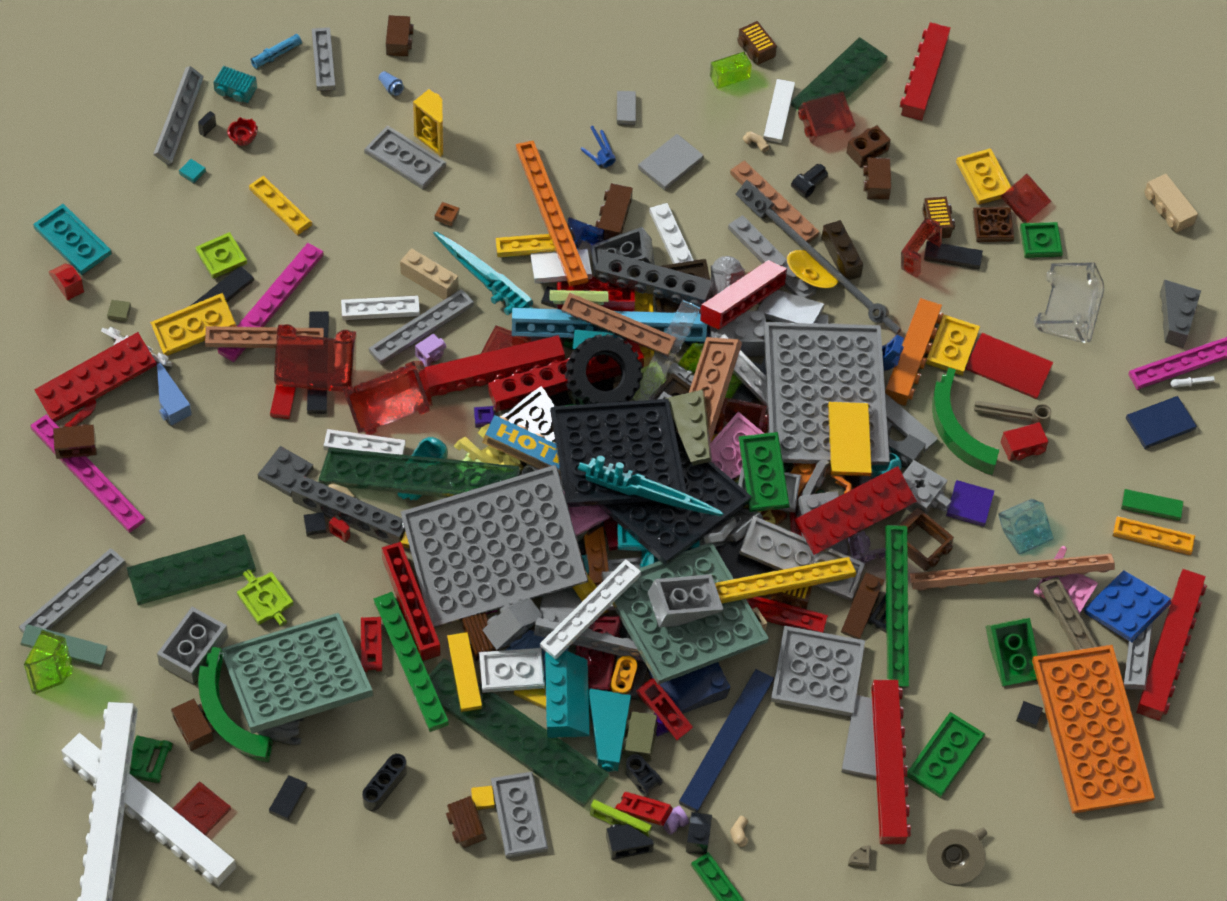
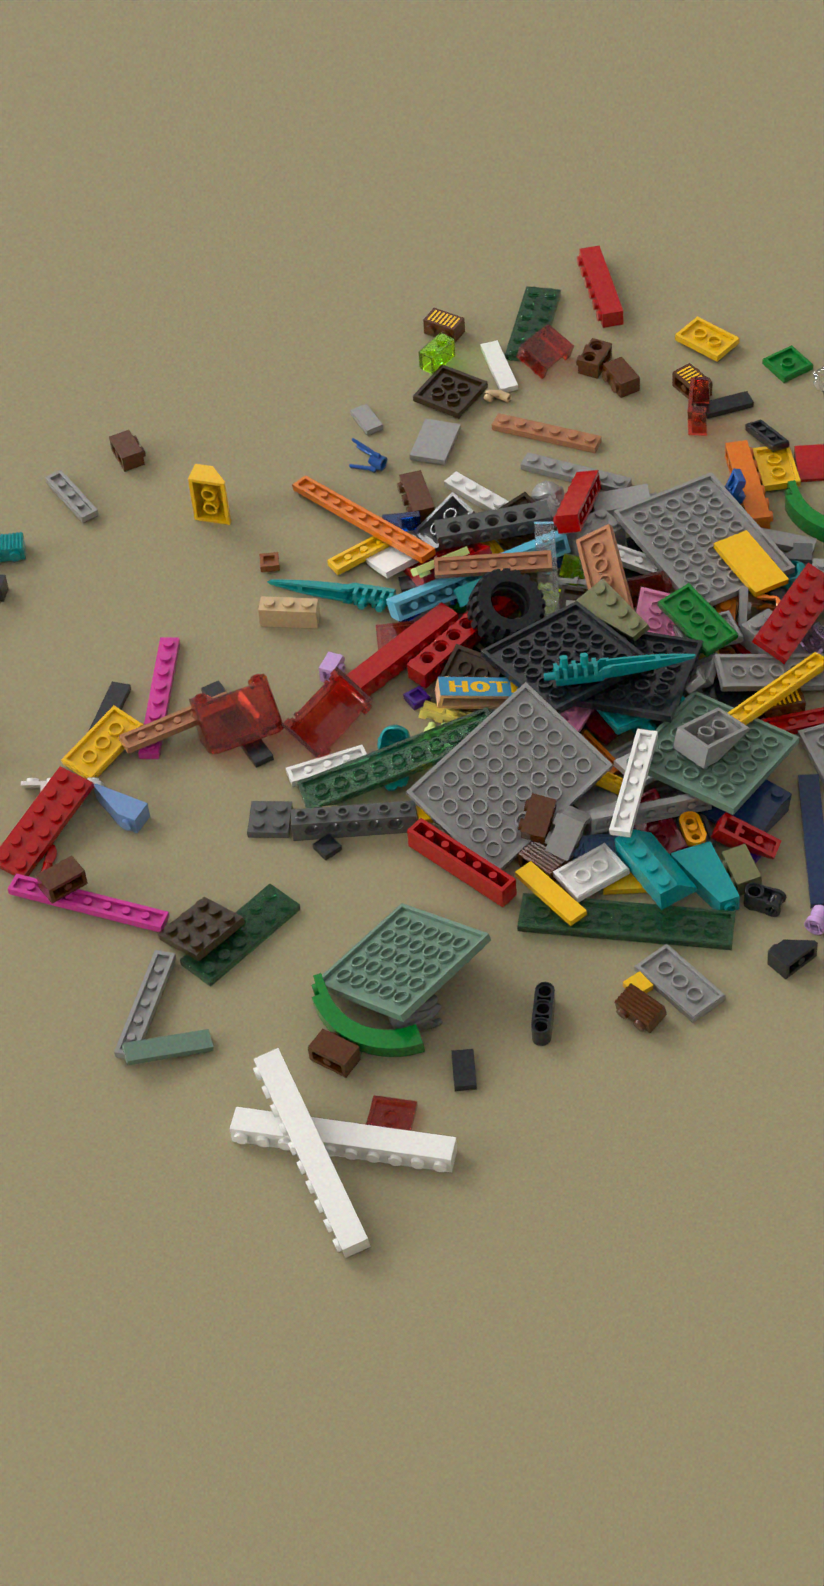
camera: 20 degrees left, 10 degrees down
clear neon green slope [24,630,73,694] -> none
olive tile [107,300,131,322] -> none
green plate [129,735,173,783] -> none
light grey brick [157,607,228,684] -> none
teal tile [179,159,206,183] -> none
lime plate [195,232,247,279] -> none
red hair [227,117,258,146] -> none
lime plate [237,570,294,626] -> none
yellow tile [249,175,312,236] -> none
dark azure pin [250,34,302,69] -> none
red tile [270,380,297,419] -> none
red plate [329,517,350,543] -> none
white plate [341,296,420,320] -> none
red plate [360,617,382,672] -> none
light grey tile [364,125,446,190] -> none
light grey plate [369,289,473,365] -> none
green plate [373,592,449,732] -> none
medium blue cone [378,71,404,96] -> none
lime tile [590,800,652,837] -> none
red plate [614,792,673,826] -> none
dark grey bar [735,180,901,335] -> none
yellow hat [787,250,838,288] -> none
black piece [791,164,828,198] -> none
dark brown brick [821,220,864,280] -> none
reddish brown tile [973,207,1014,242] -> none
clear red tile [1000,173,1051,223] -> none
none -> dark brown plate [158,897,245,961]
none -> dark brown plate [413,364,488,419]
none -> reddish brown brick [518,793,557,844]
none -> black tile [745,419,790,452]

